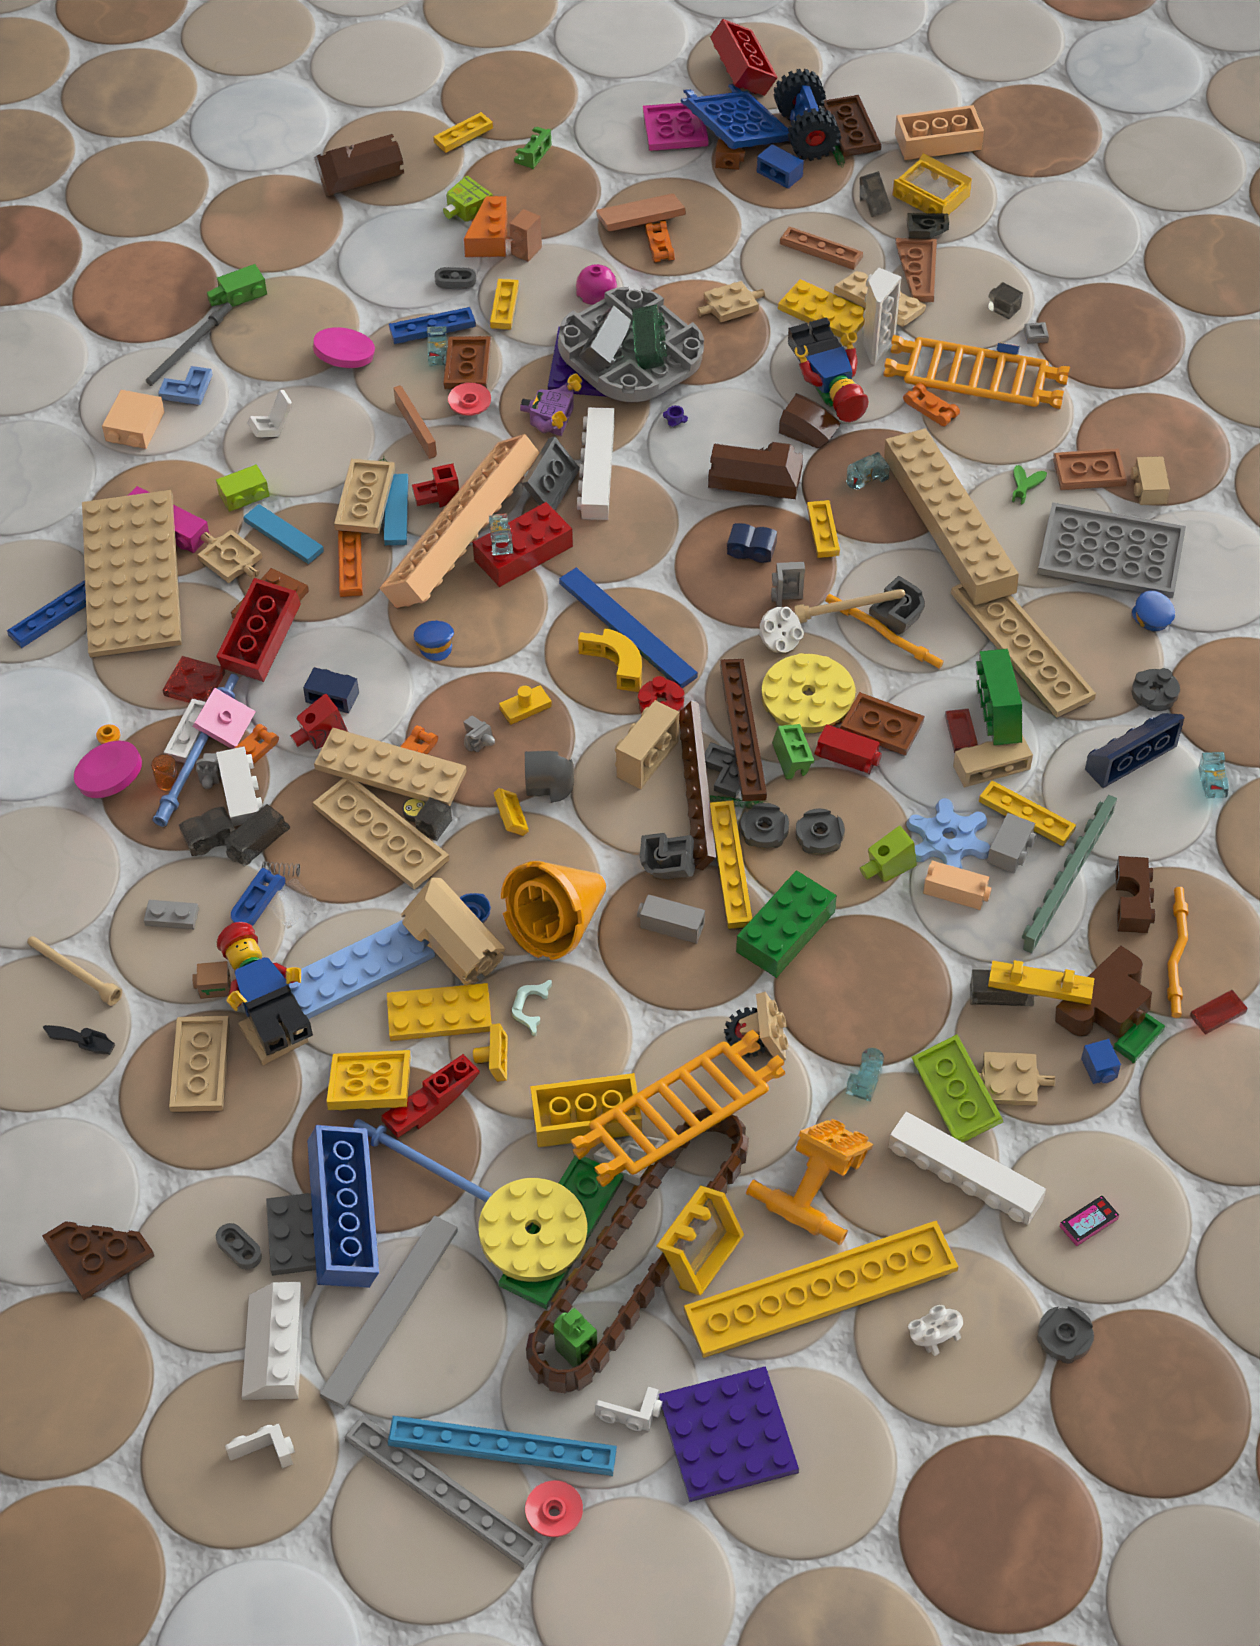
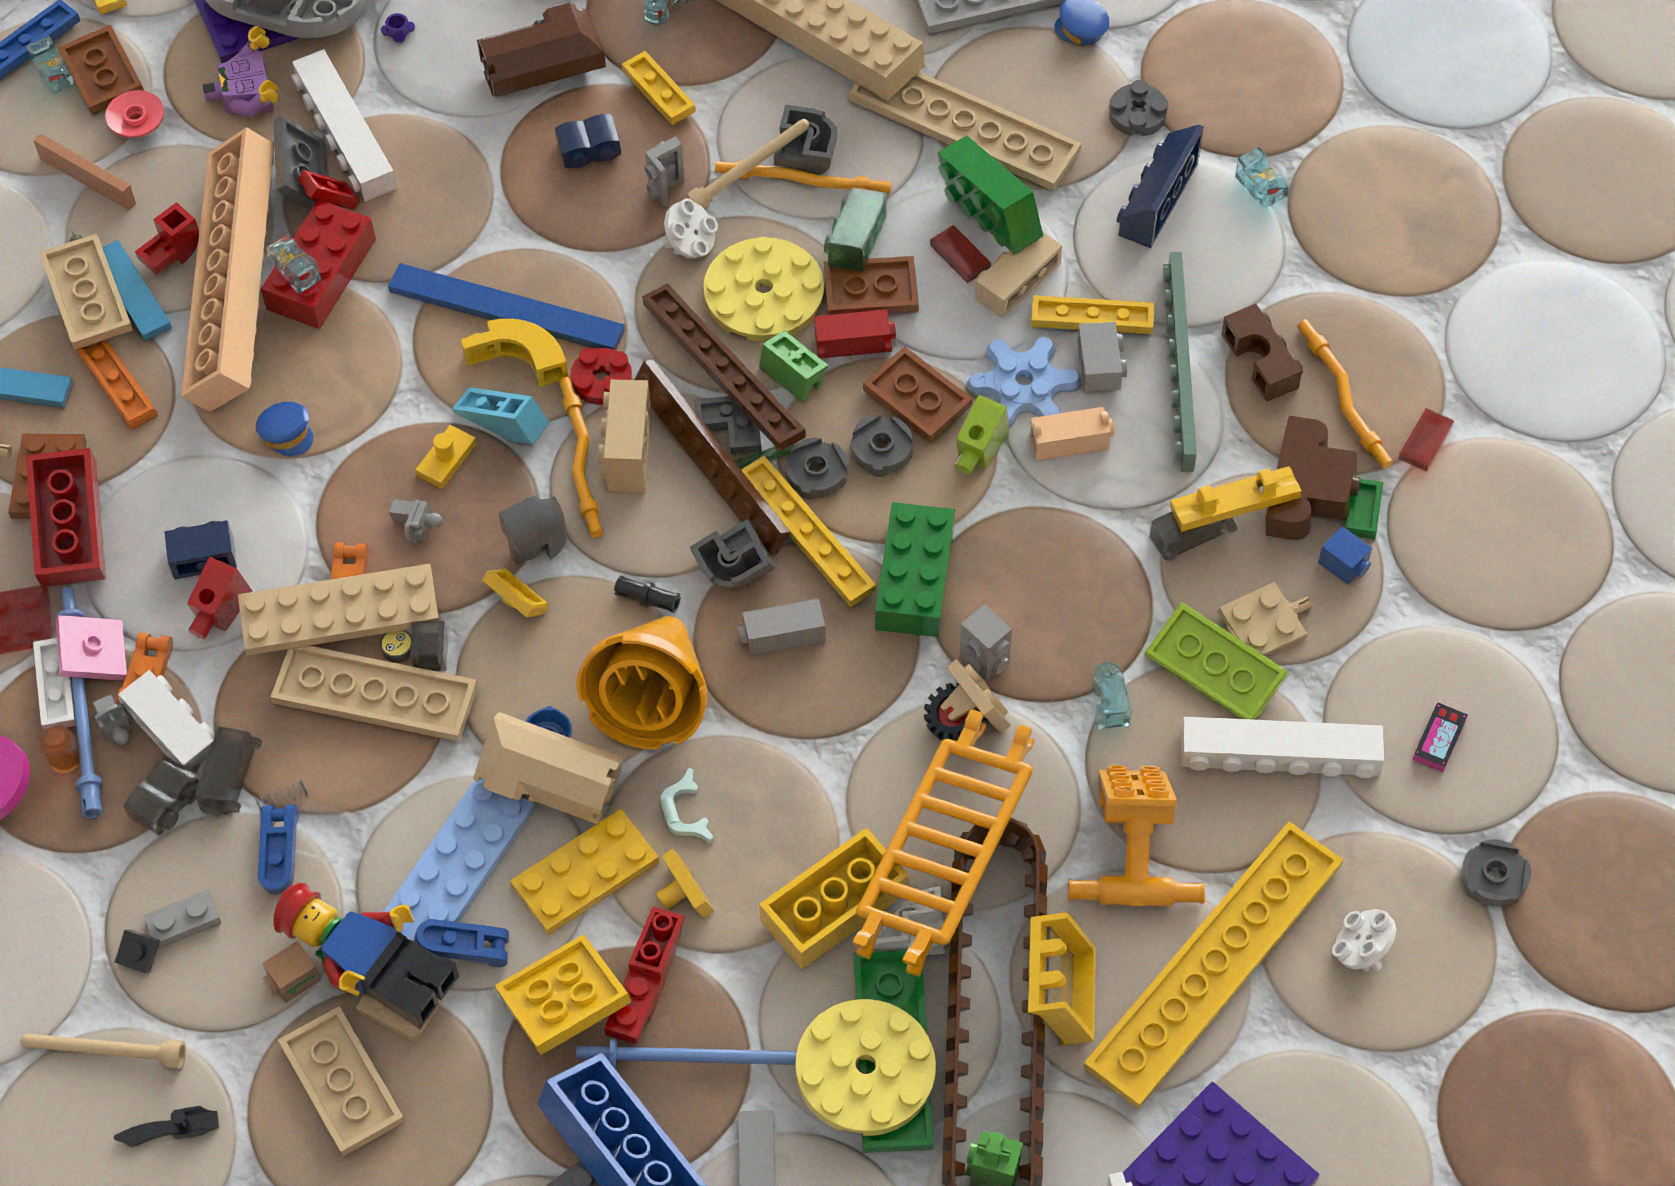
camera: 30 degrees left, 5 degrees up
none -> black plate [114,929,160,973]
none -> red plate [298,170,360,209]
none -> blue plate [414,919,509,967]
none -> medium azure slope [452,387,550,445]
none -> light orange bar [559,377,603,538]
none -> black pin [614,576,681,613]
none -> clear green brick [824,187,887,272]
none -> dark orange plate [863,346,973,443]
none -> light grey brick [959,604,1012,681]

